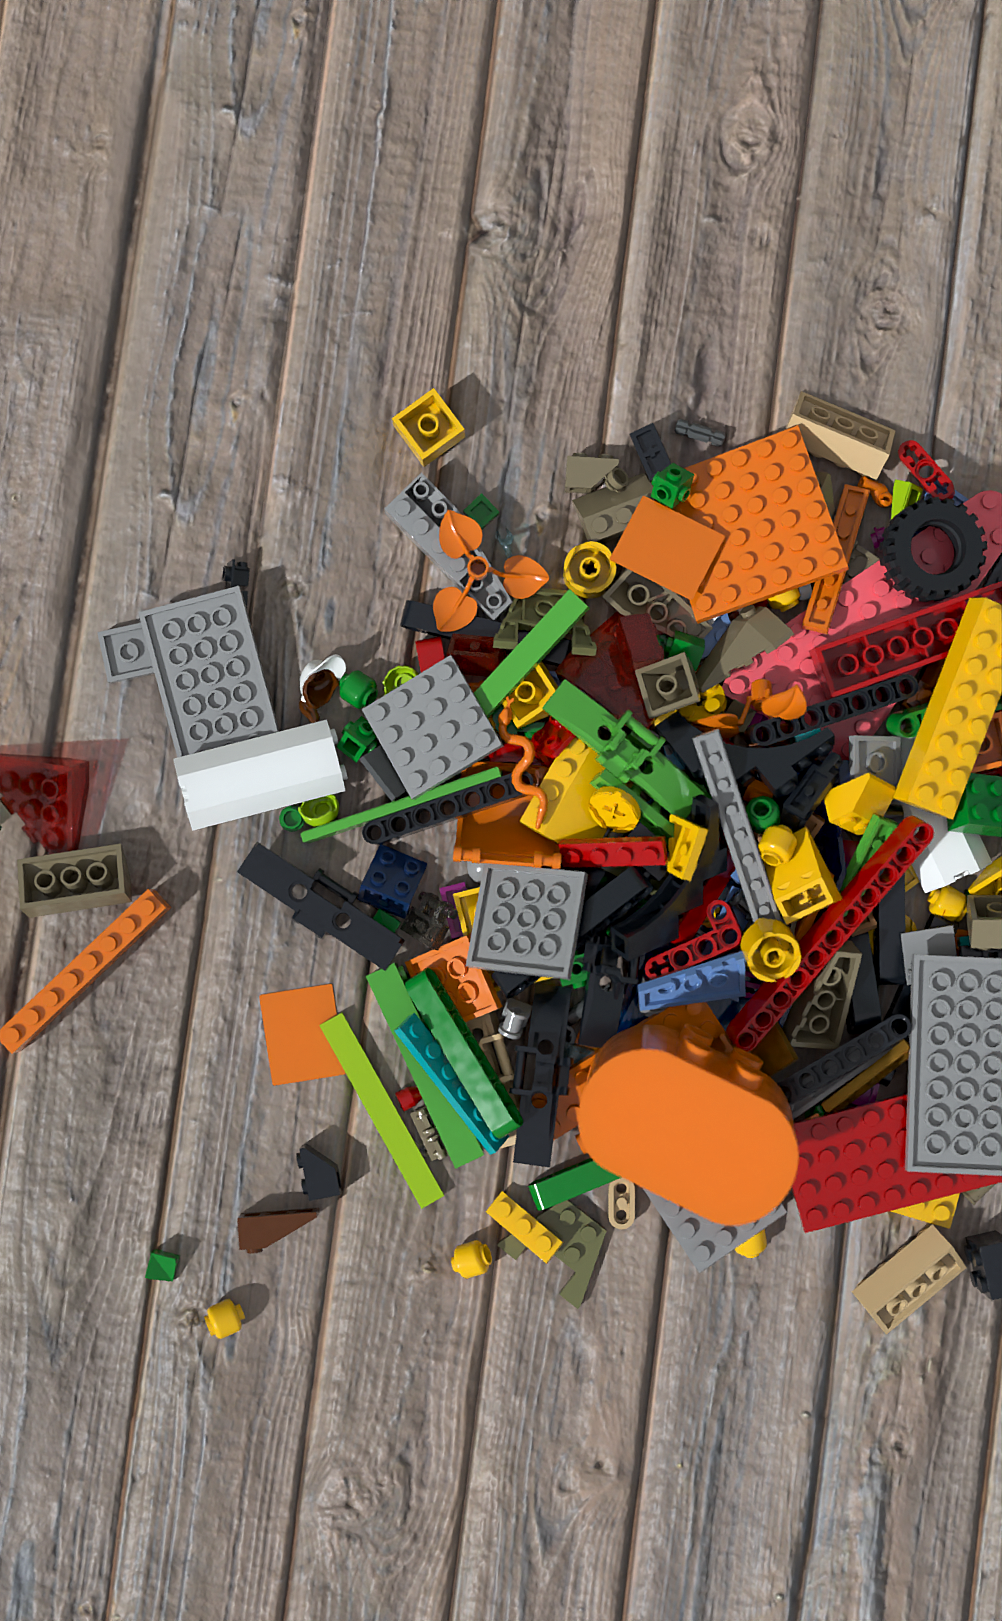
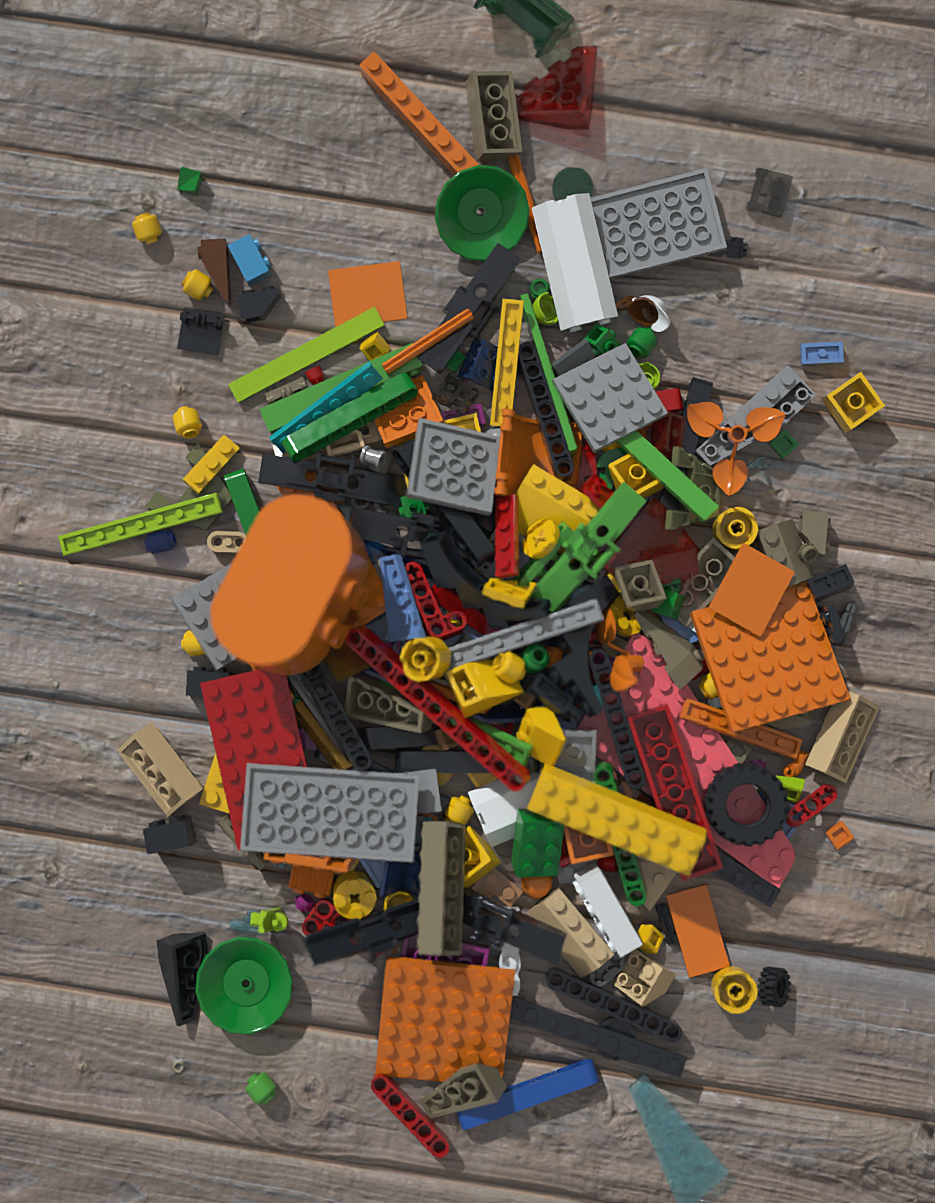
camera: 90 degrees right, 0 degrees up
light grey plate [97,623,155,684] -> none
orange animal [498,696,548,829] -> none
green brick [651,463,695,509] -> none
none -> lime tile [58,492,224,556]
none -> clear blue brick [144,530,177,555]
none -> black hinge [177,308,225,355]
none -> yellow head [181,269,213,301]
none -> black brick [186,666,232,697]
none -> dark azure brick [227,234,272,287]
none -> yellow slope [359,332,390,361]
none -> orange axle [382,309,473,374]
none -> green dish [435,165,530,261]
none -> yellow plate [490,299,524,426]
none -> orange axle [508,155,542,254]
none -> clear green tile [552,167,593,201]
none -> clear smoke plate [746,168,793,218]
none -> medium blue plate [800,342,844,366]
none -> black plate [817,604,844,644]
none -> orange tile [824,820,855,850]

